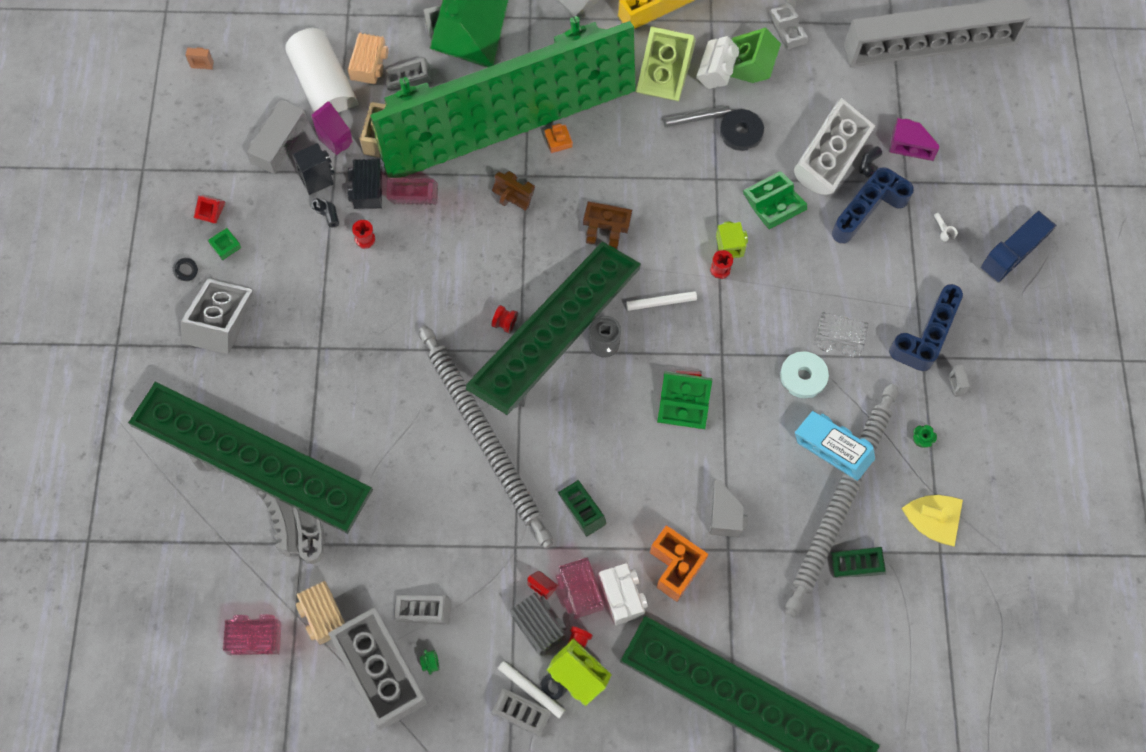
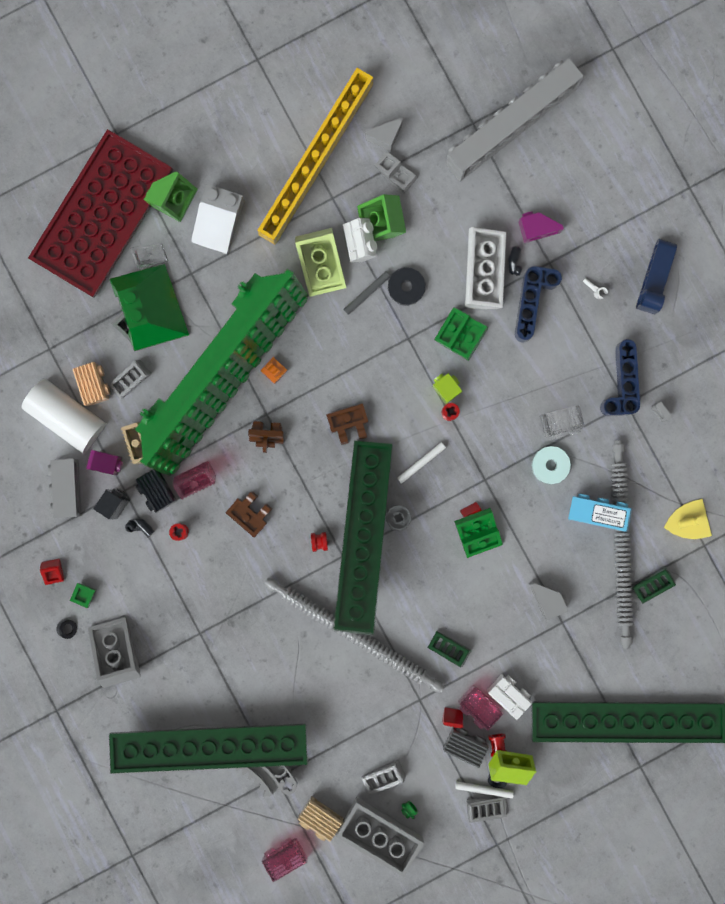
camera: 25 degrees left, 20 degrees up
orange brick [650,525,709,602] -> none
green plate [913,425,937,448] -> none
none -> reddish brown plate [225,491,273,538]

